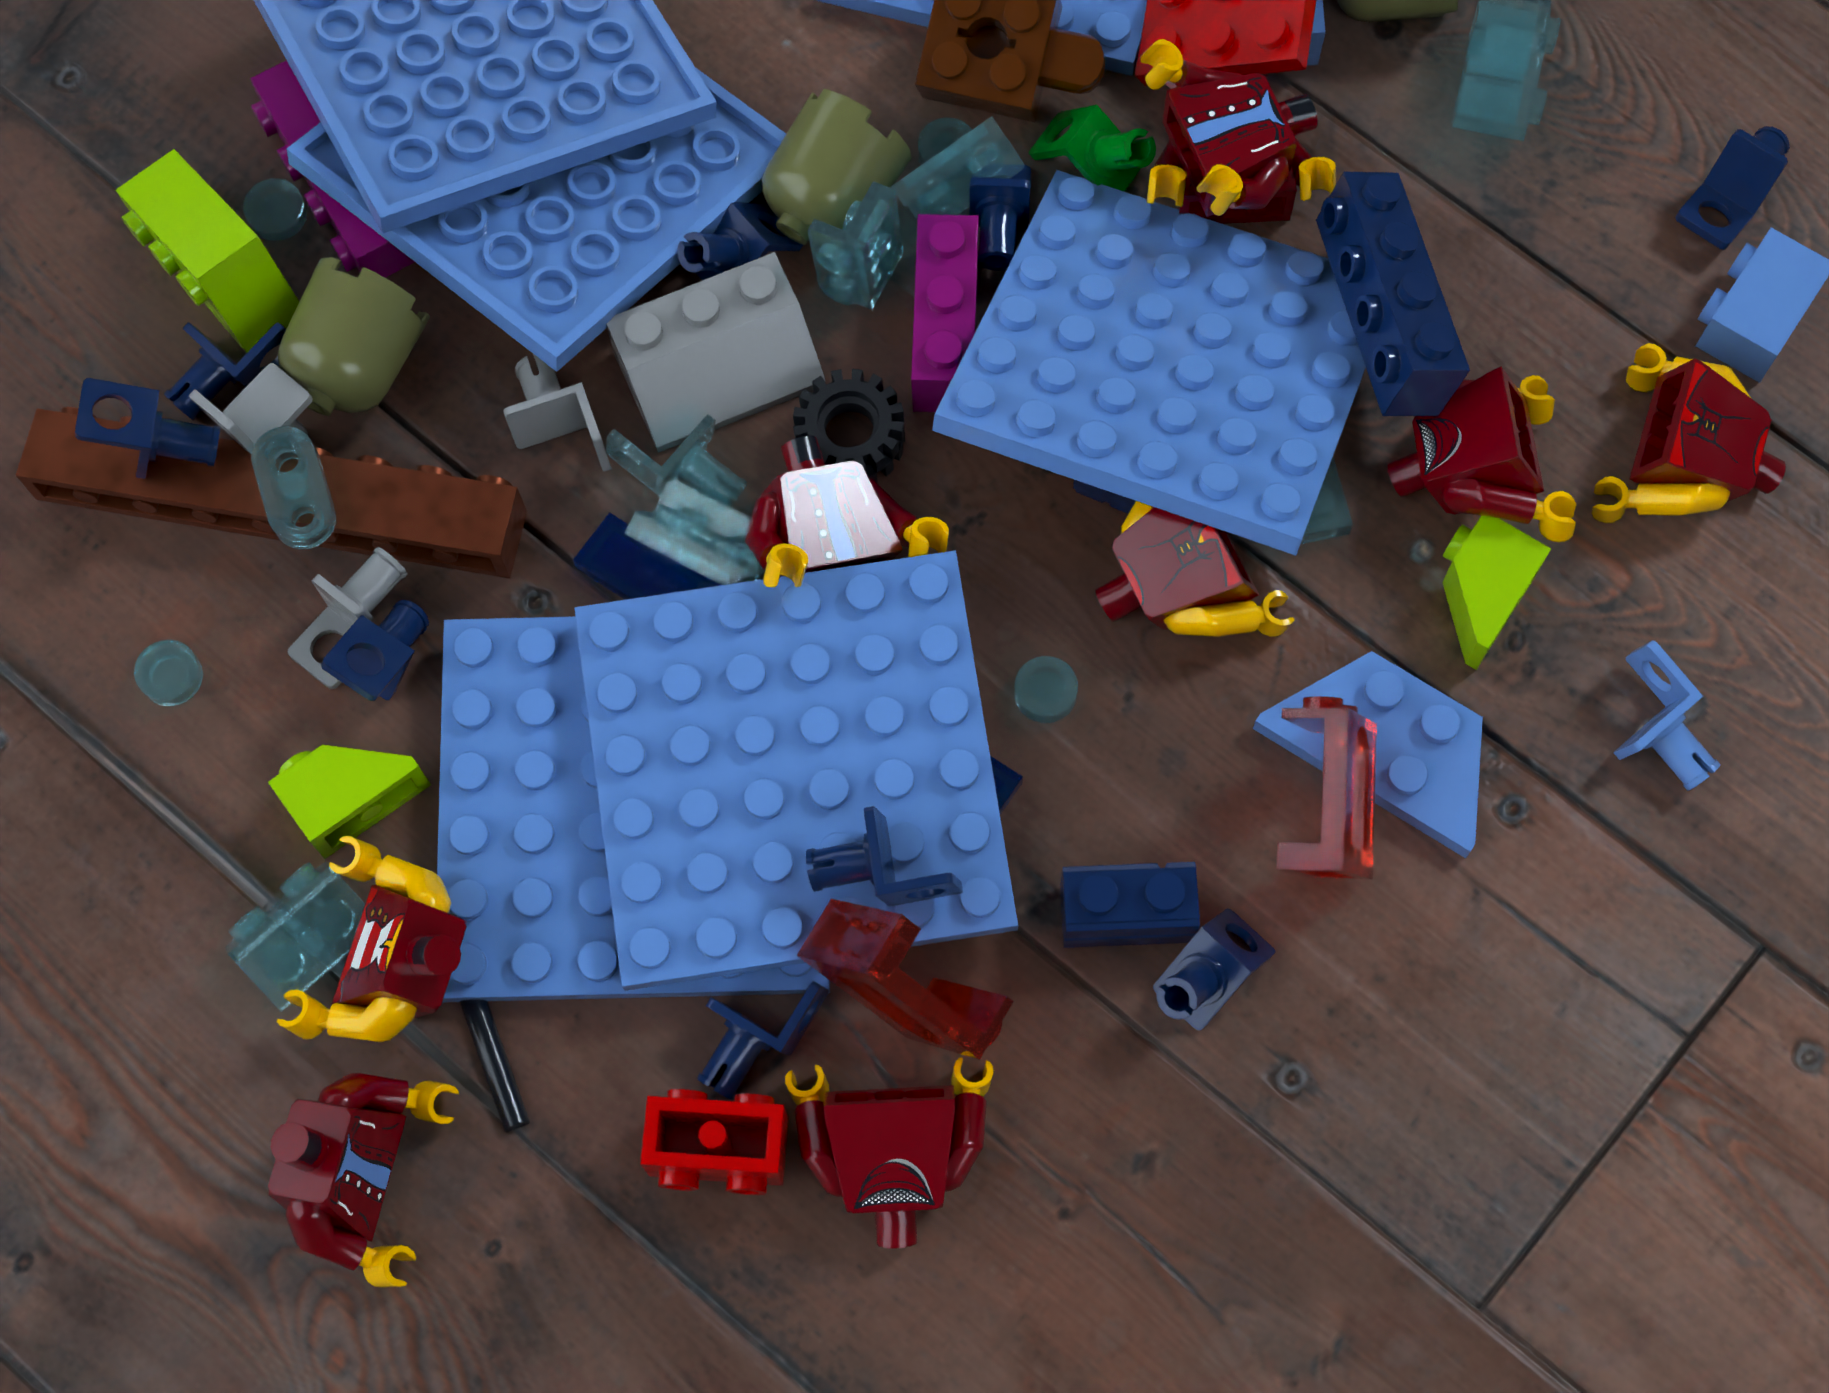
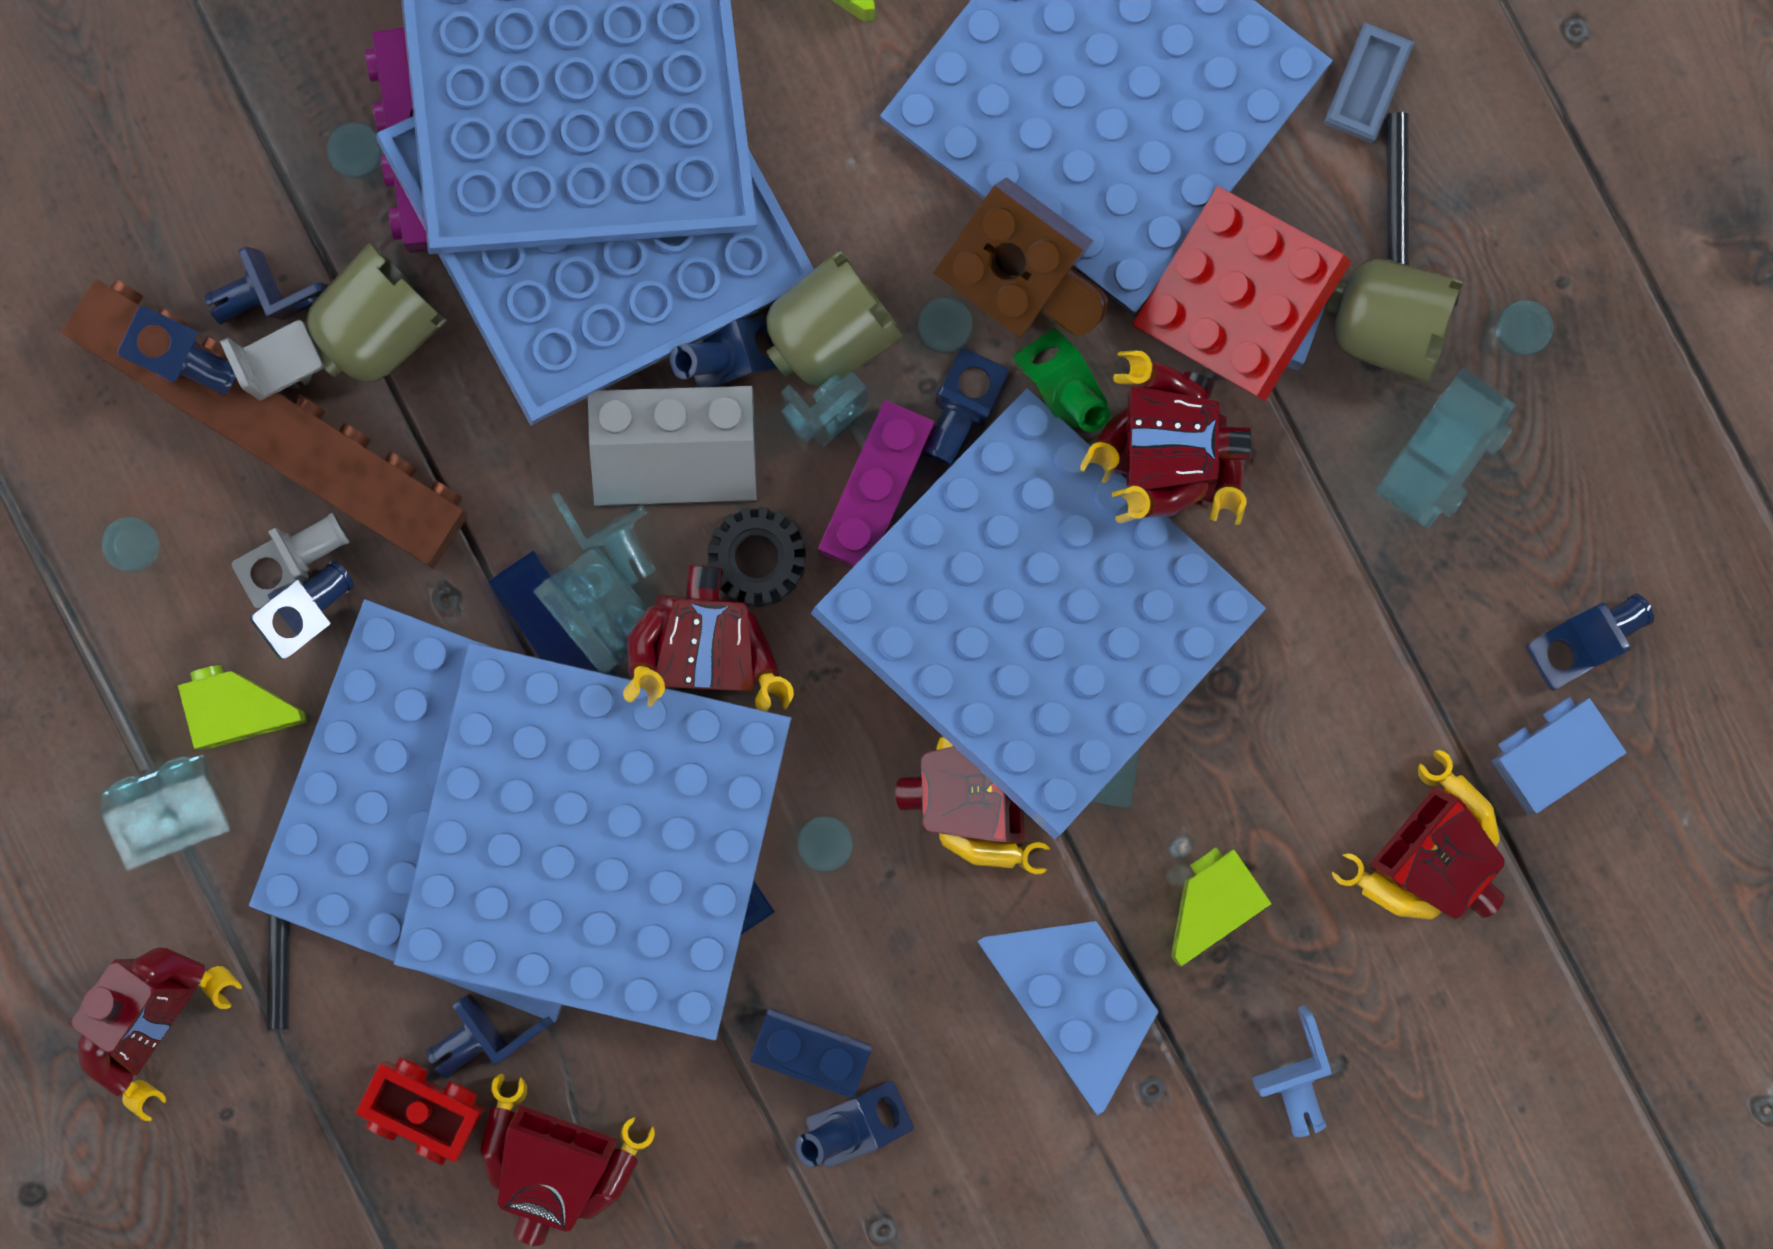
camera: 15 degrees right, 15 degrees up
lime wedge [115,149,299,354] -> none
clear light blue plate [251,426,336,549] -> none
torso [277,836,467,1042] -> none
light grey bracket [503,354,612,472] -> none
clear red panel [797,899,1014,1060] -> none
dark blue bracket [806,806,963,906] -> none
clear light blue bracket [891,116,1024,219] -> none
clear red panel [1277,696,1377,879] -> none
dark blue brick [1316,171,1470,416] -> none
dark red torso [1388,366,1576,542] -> none

